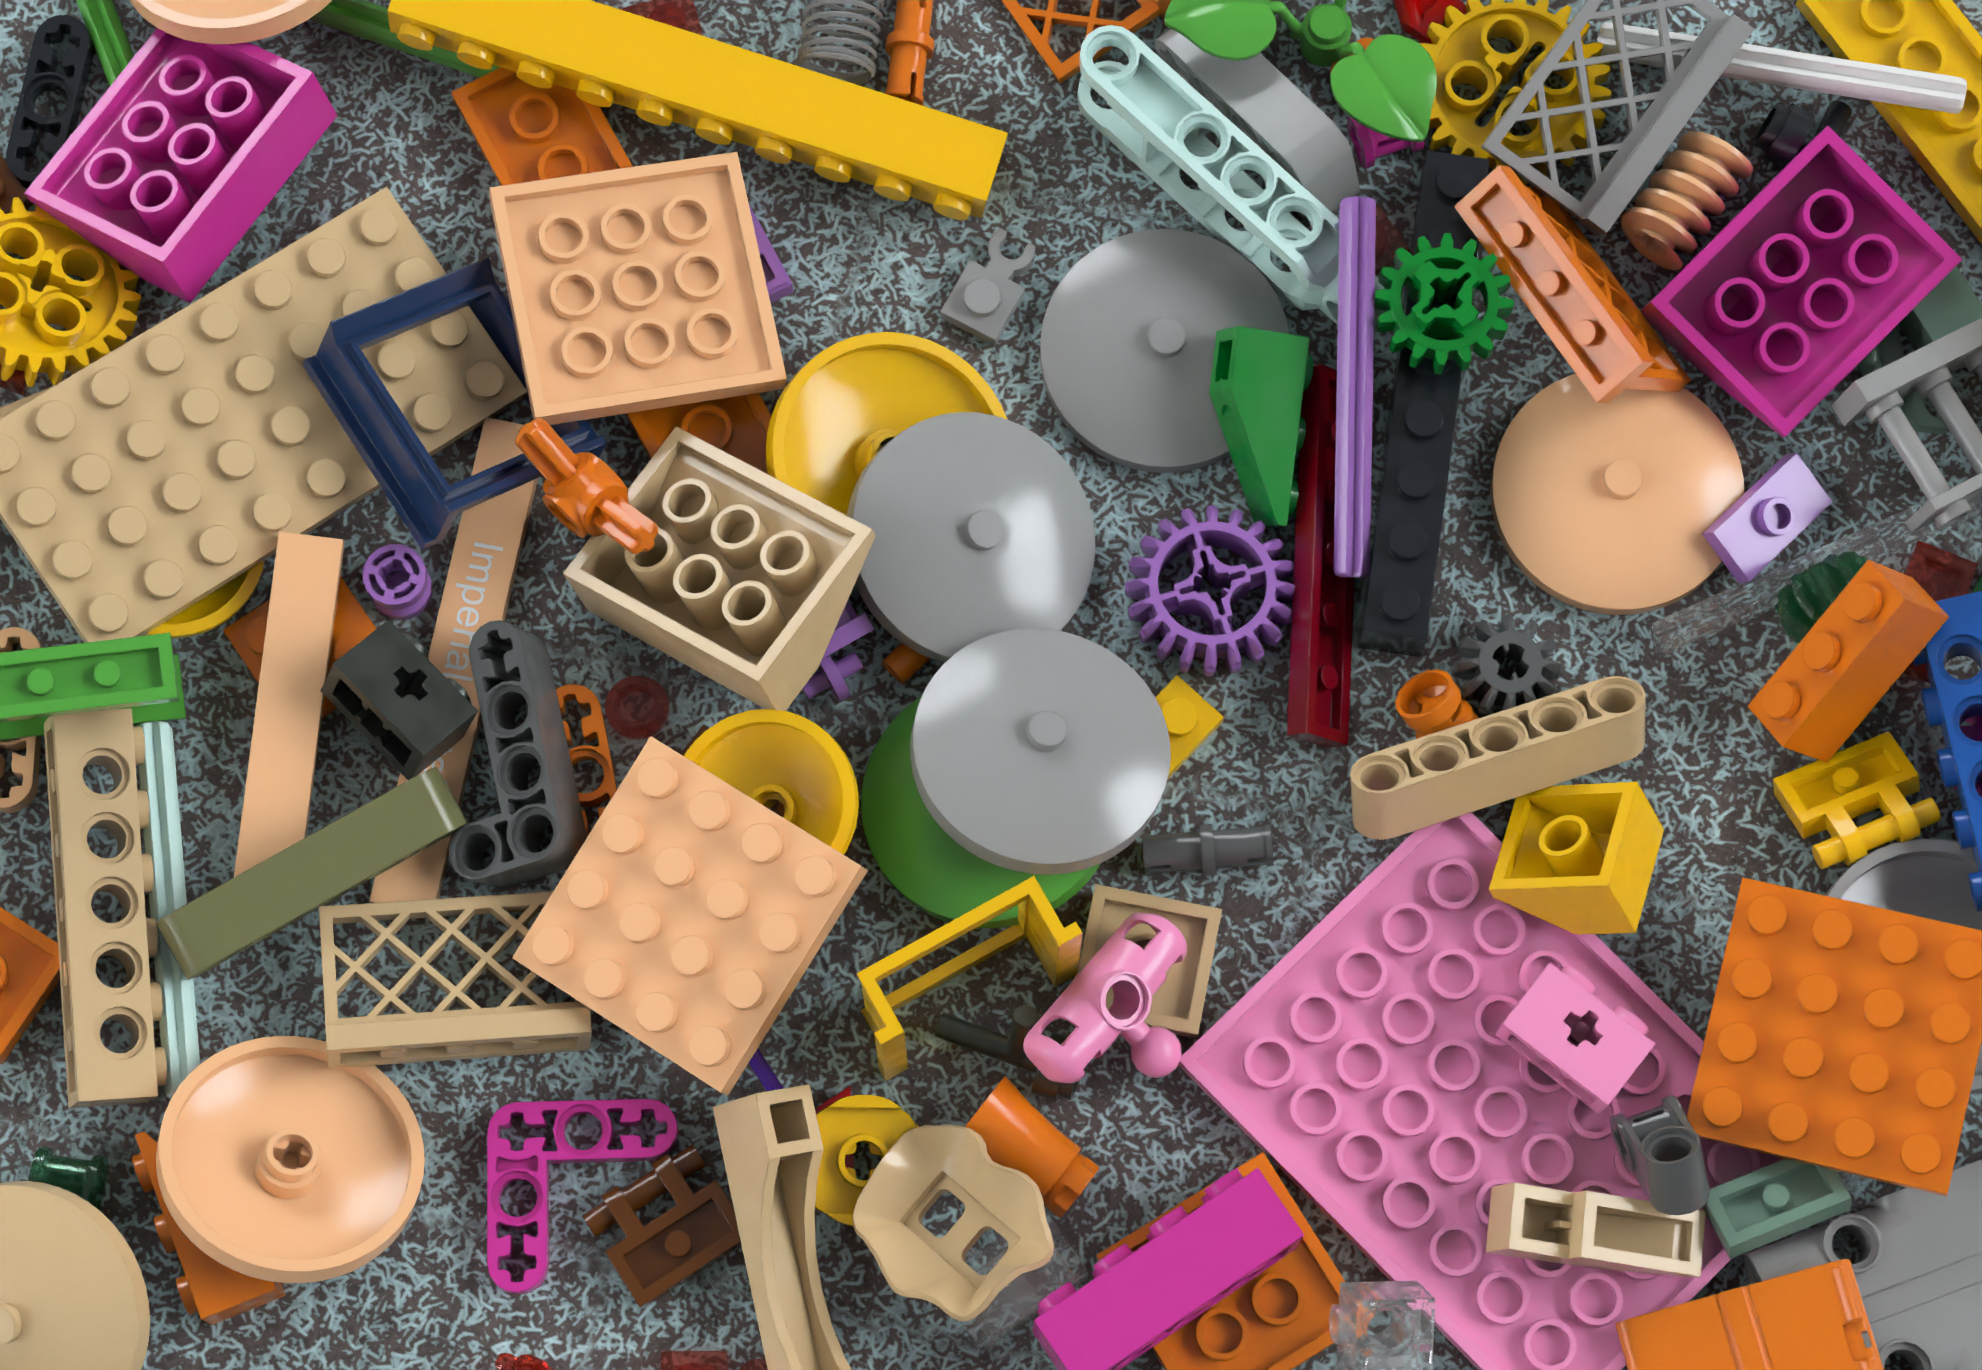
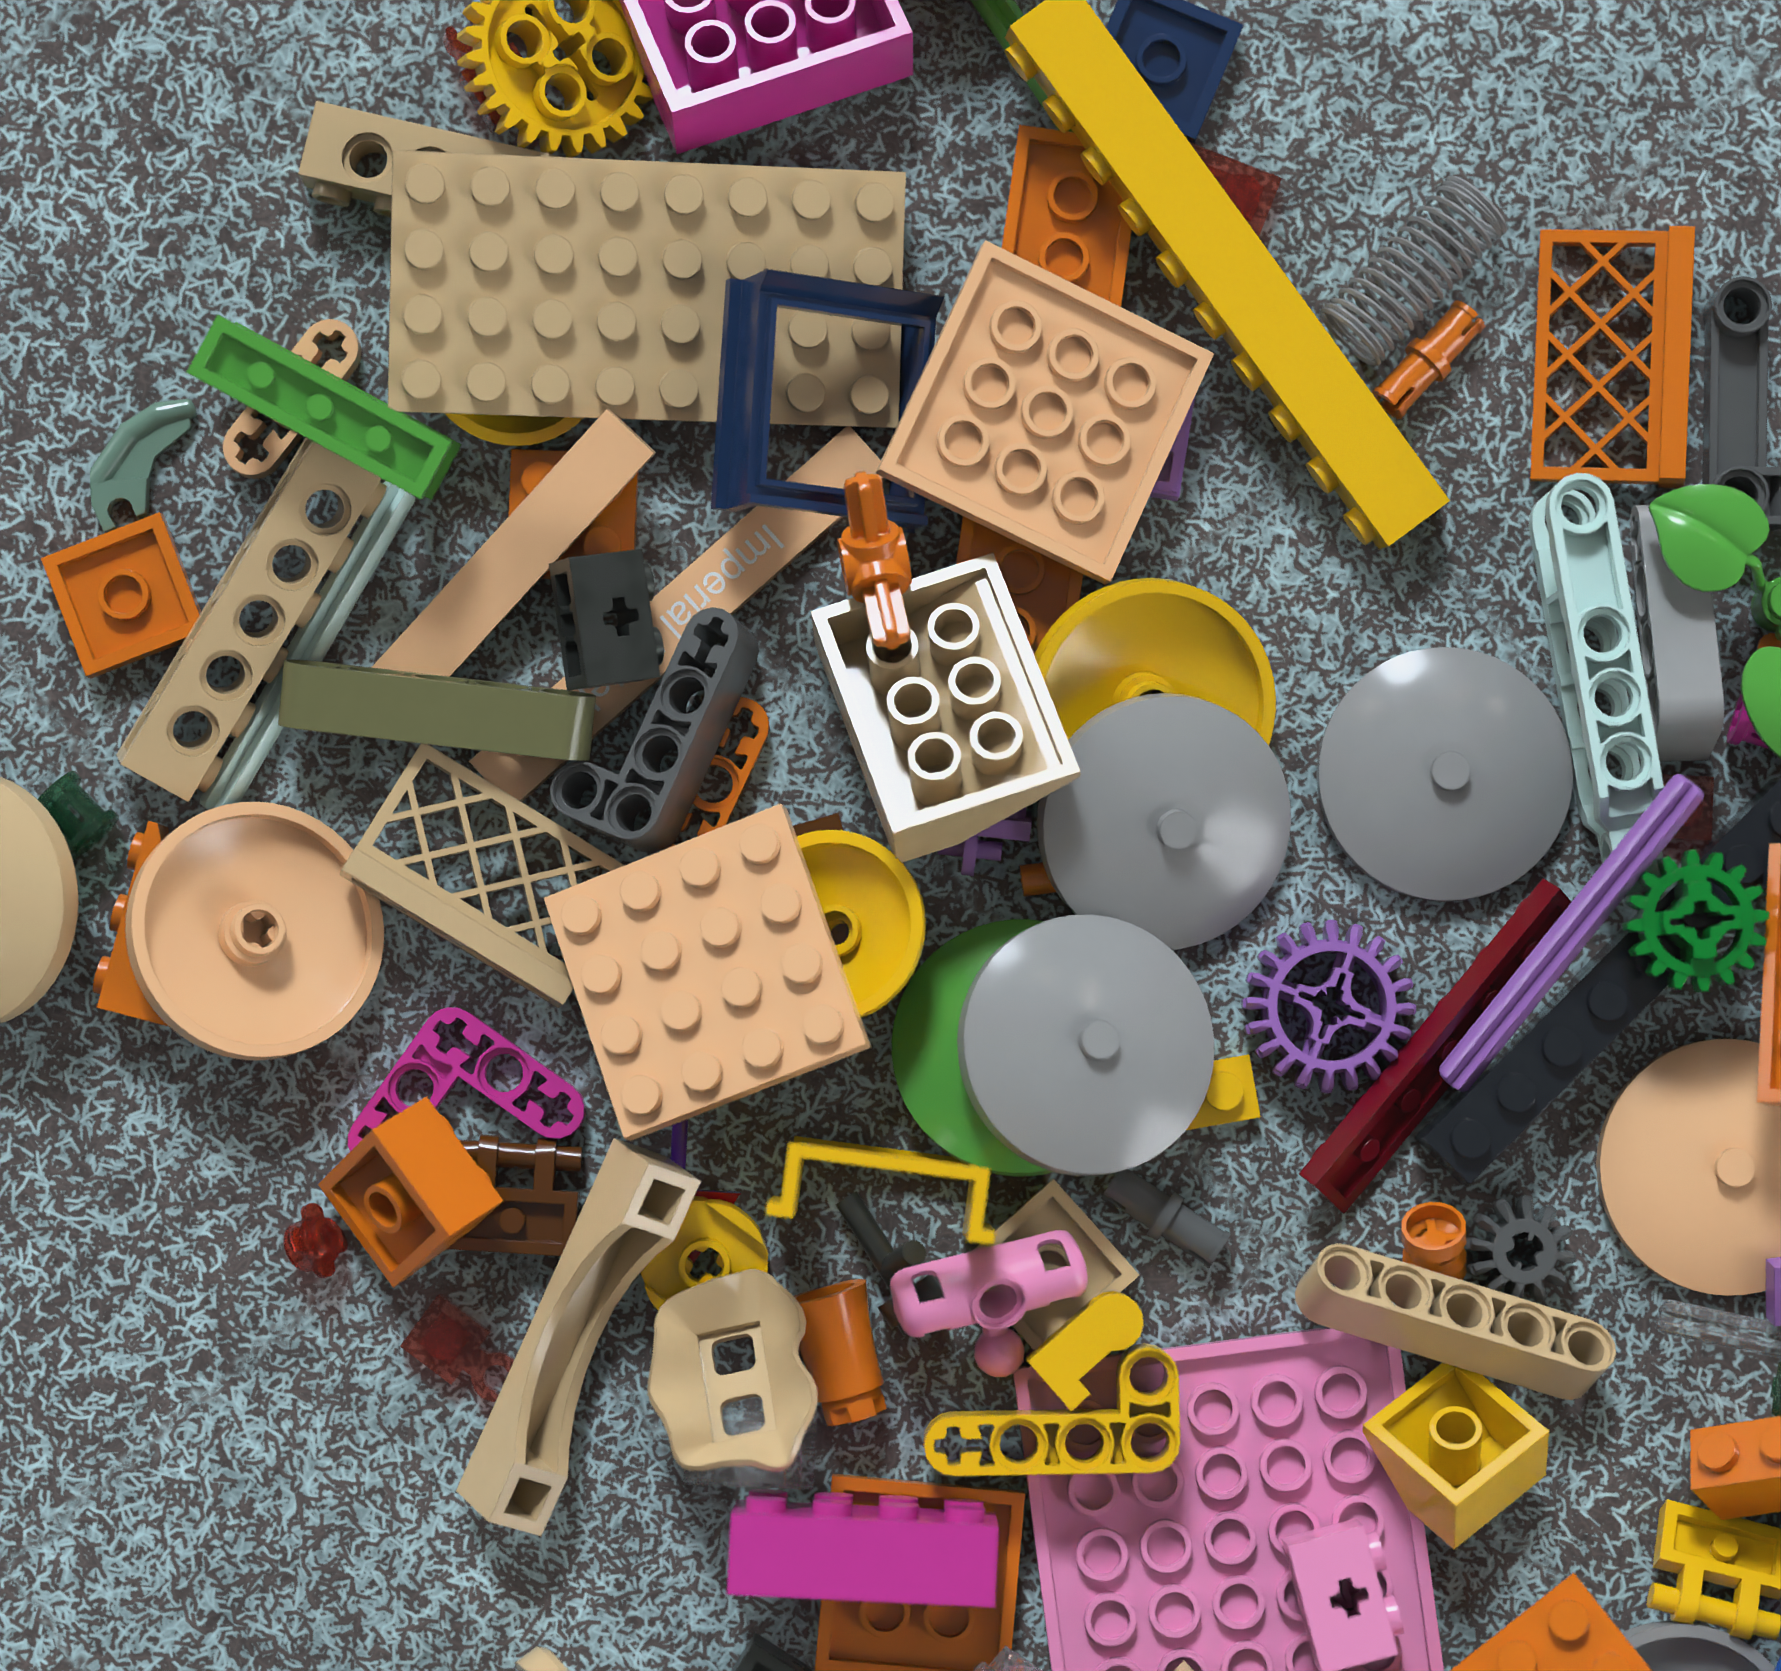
camera: 35 degrees right, 10 degrees up
medium lavender wheel [362,544,433,620] -> none
clear red plate [605,676,669,740] -> none
light grey plate [940,228,1035,346] -> none
green slope [1209,326,1313,528] -> none
none -> orange slope [318,1096,503,1288]
none -> yellow beam [923,1343,1180,1476]
none -> yellow leg [1026,1291,1144,1411]

